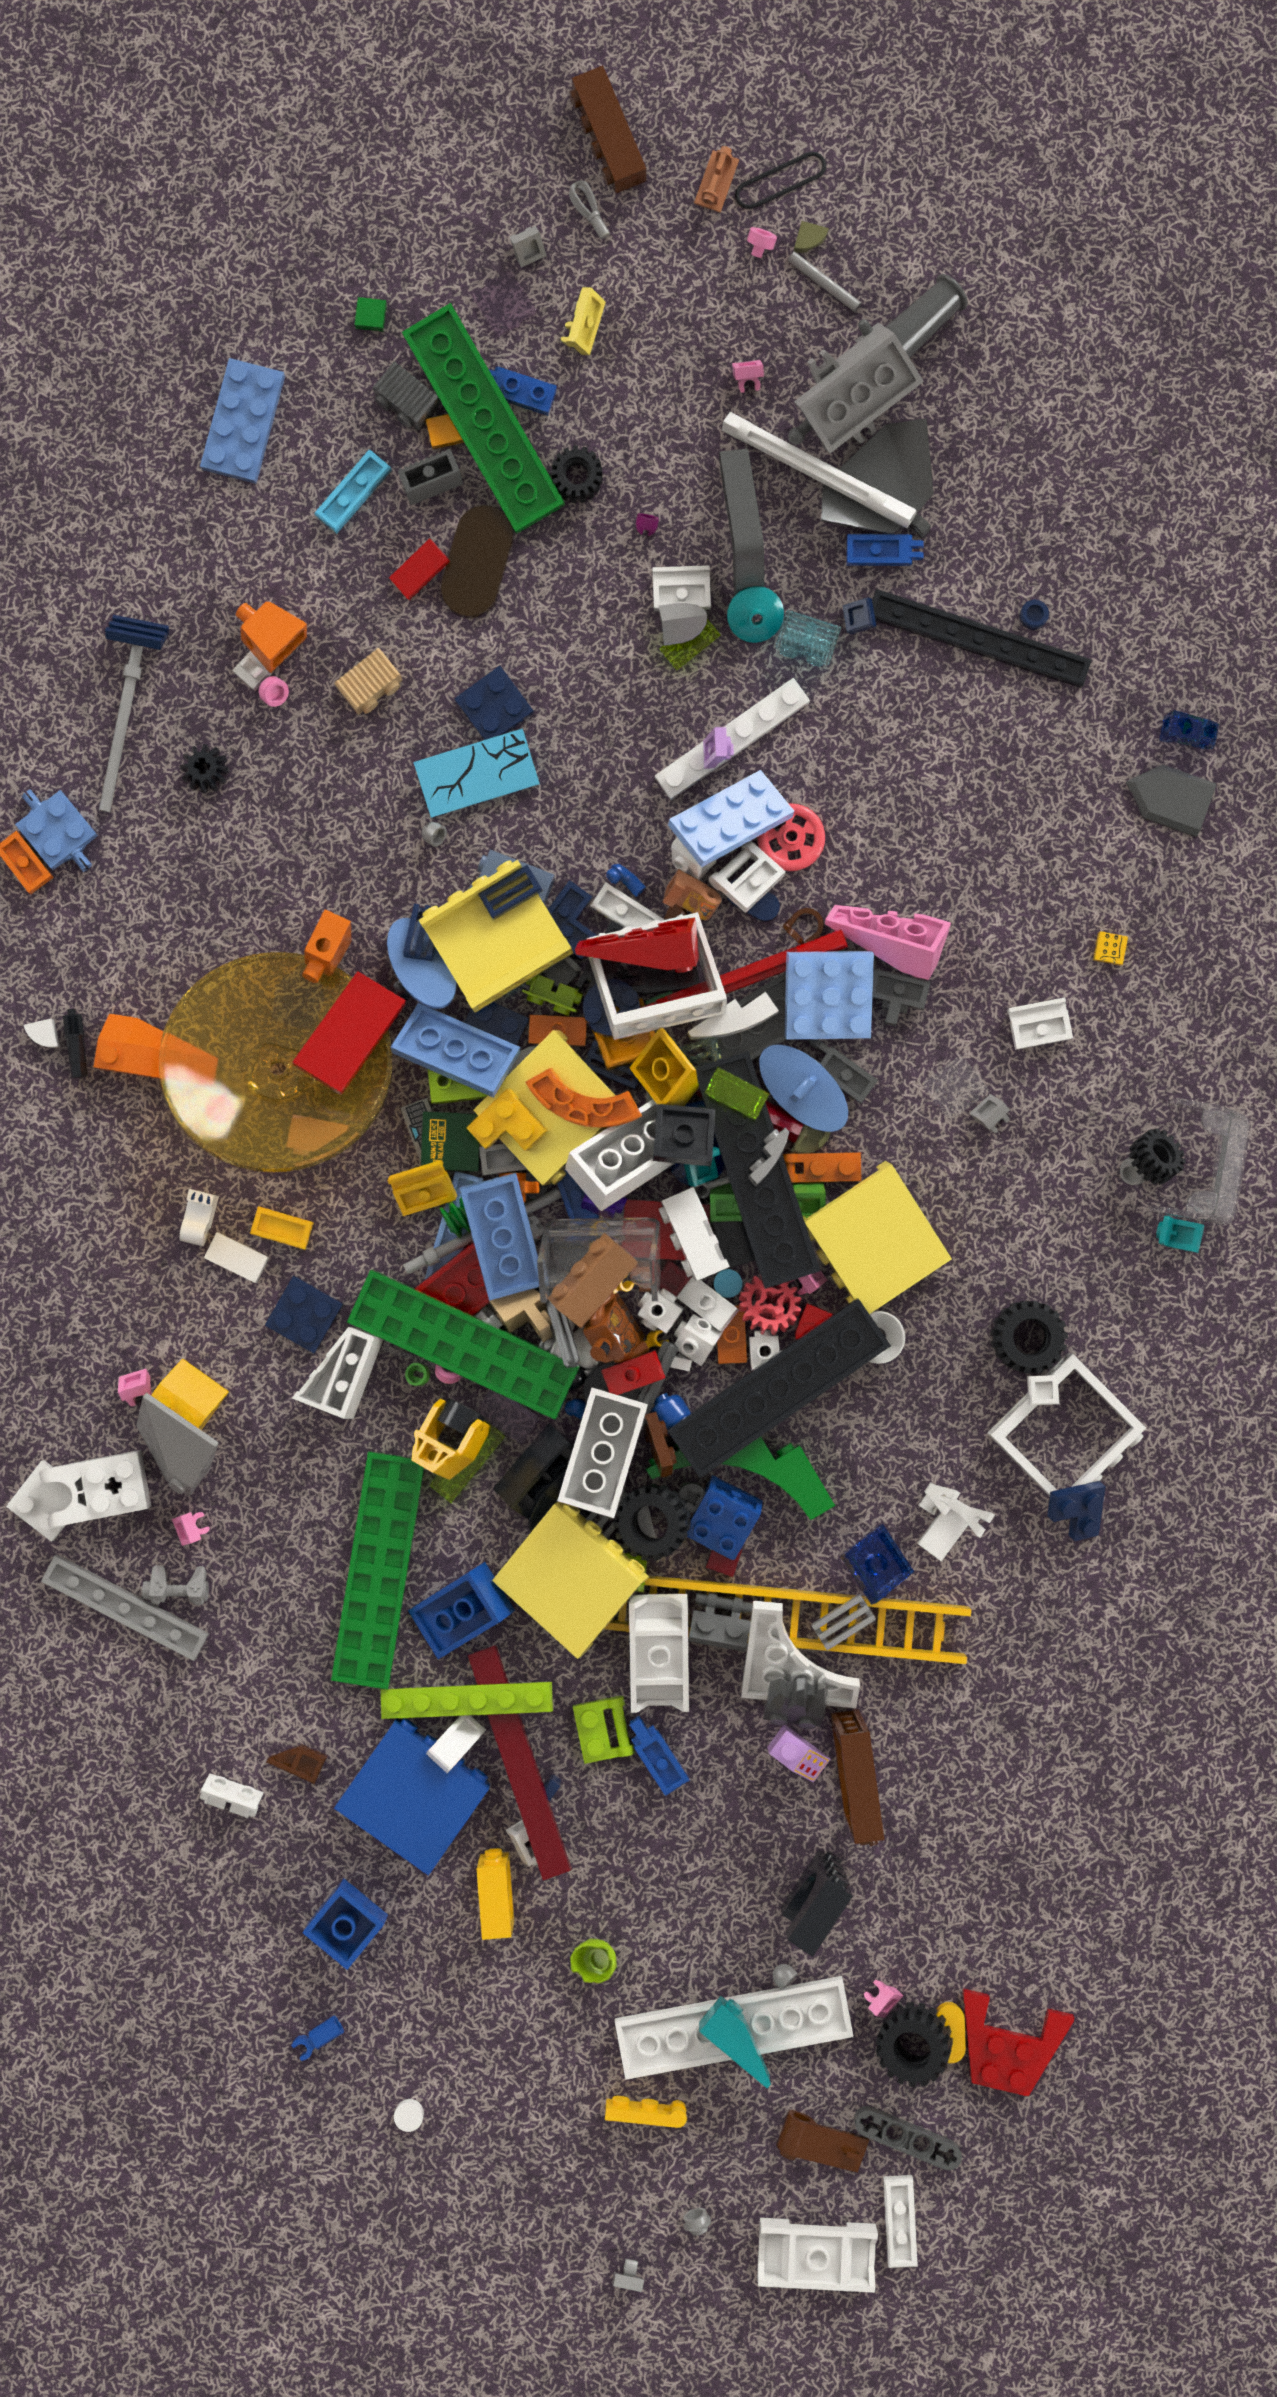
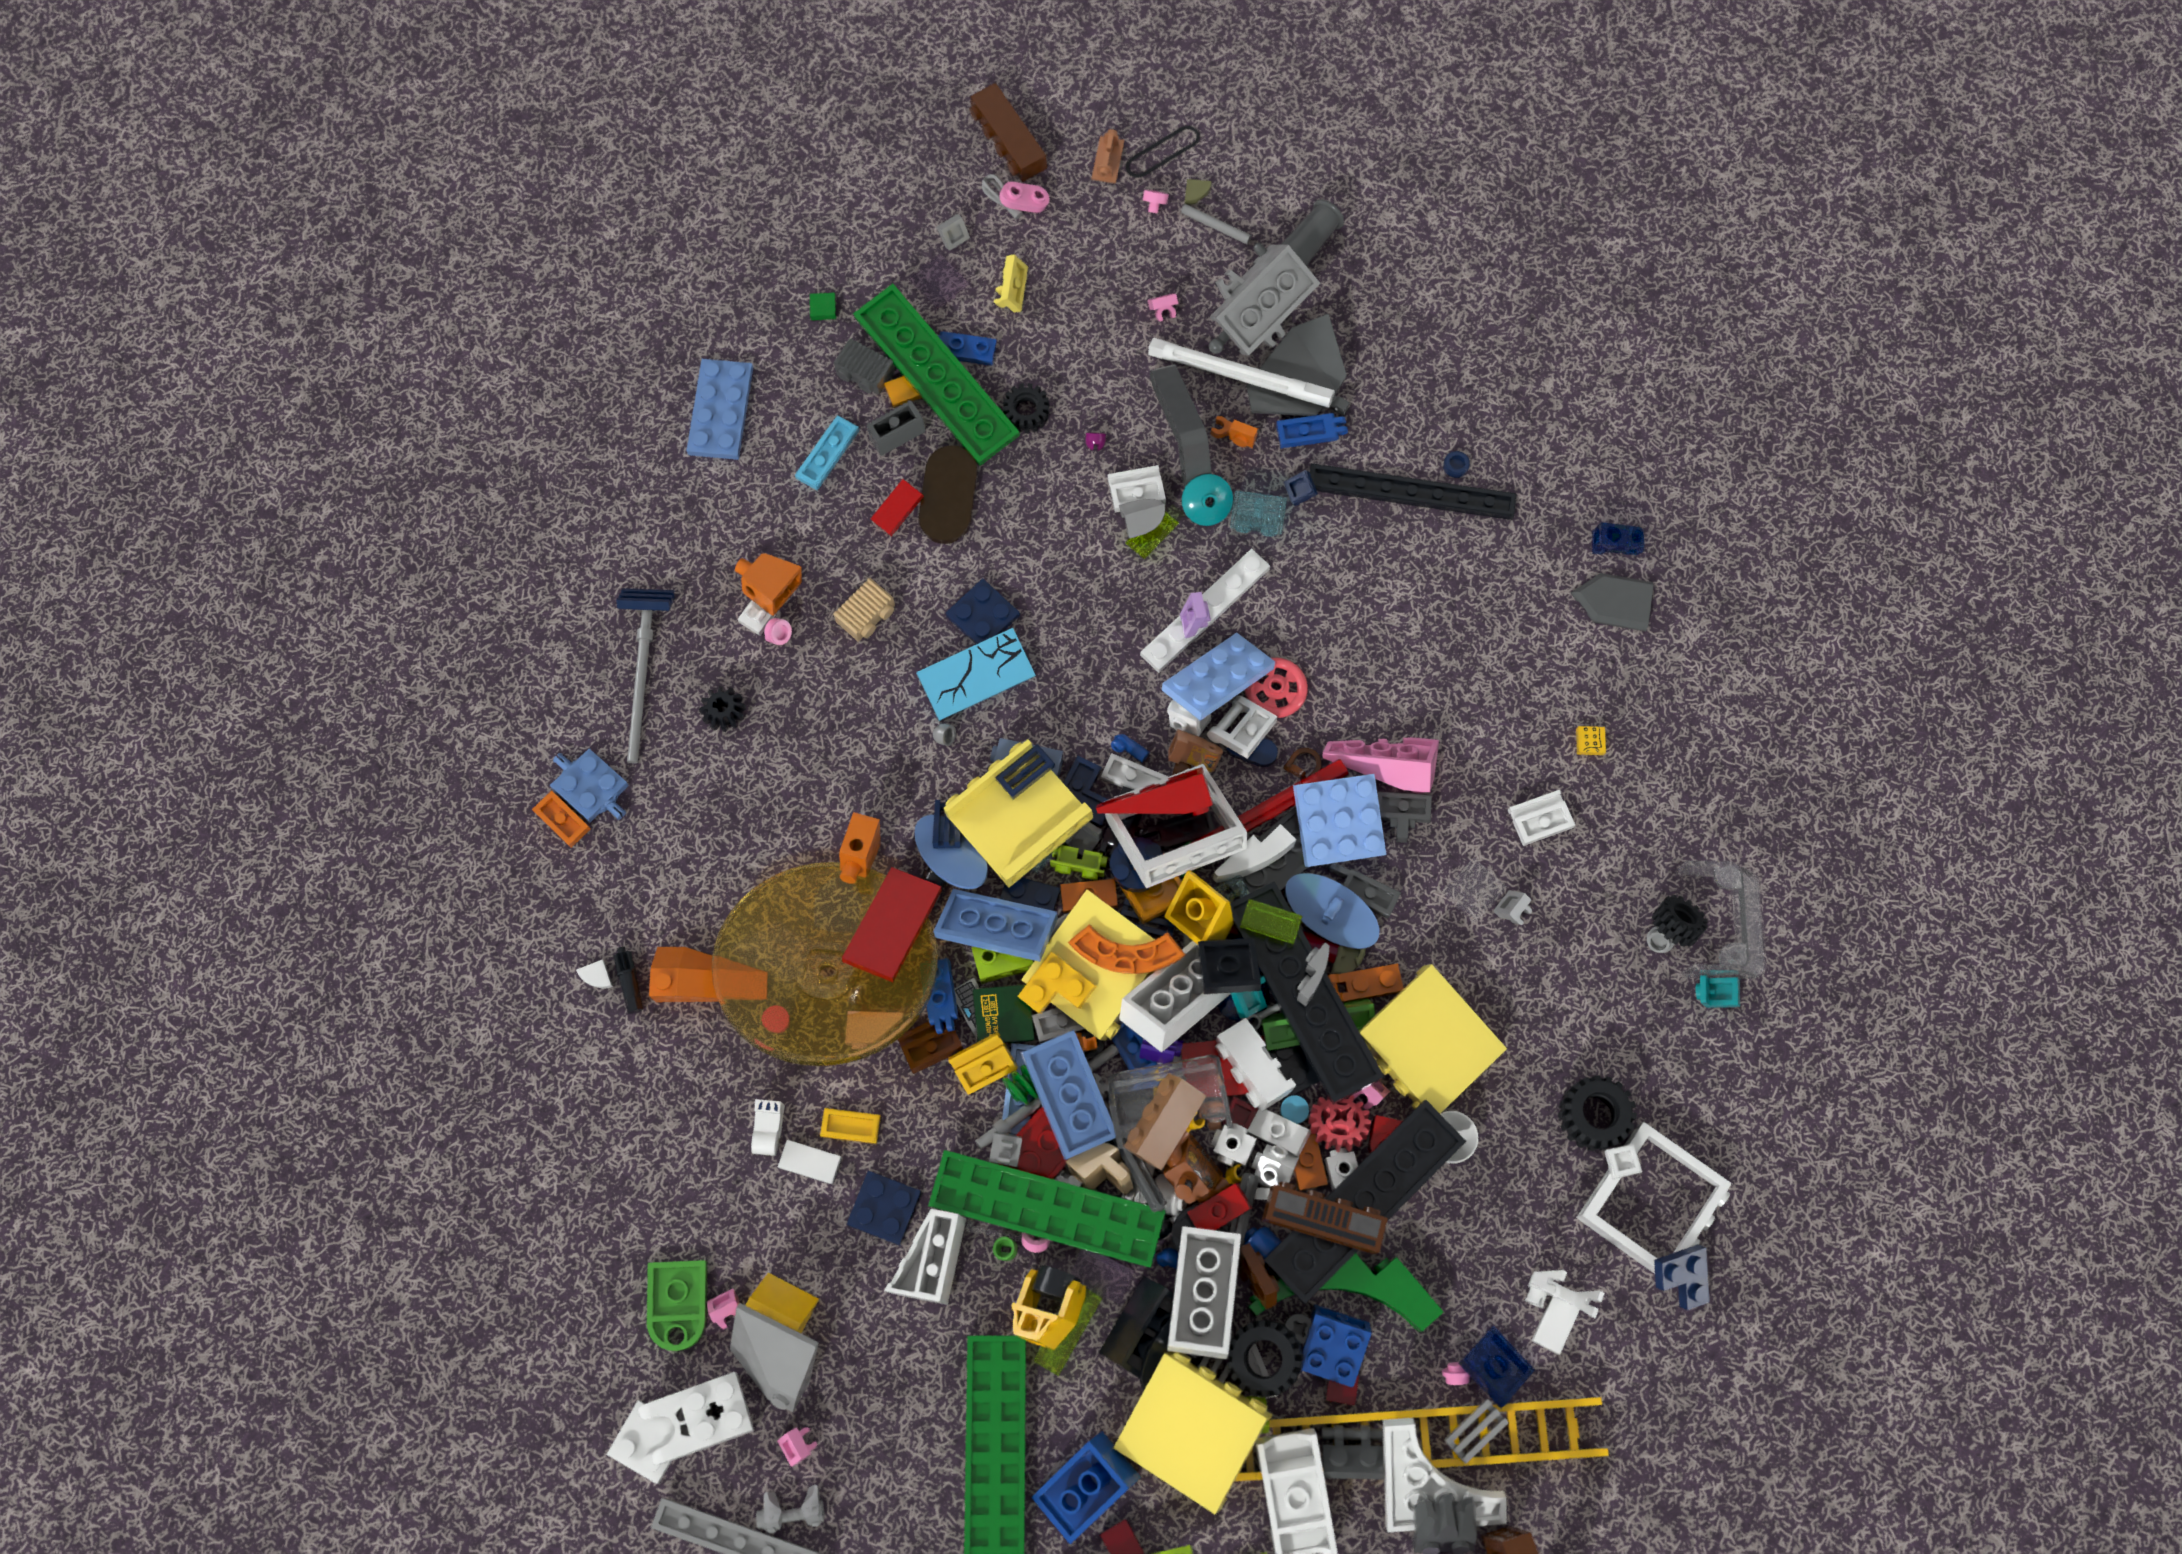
camera: 10 degrees left, 15 degrees down
none -> bright green tile [647,1260,707,1351]
none -> reddish brown plate [896,1022,964,1074]
none -> blue hinge [921,958,958,1034]
none -> light grey tile [989,1132,1022,1167]
none -> bright pink plate [999,182,1049,213]
none -> orange plate [1210,416,1258,448]
none -> brick [1262,1181,1388,1254]
none -> bright pink plate [1442,1362,1472,1385]

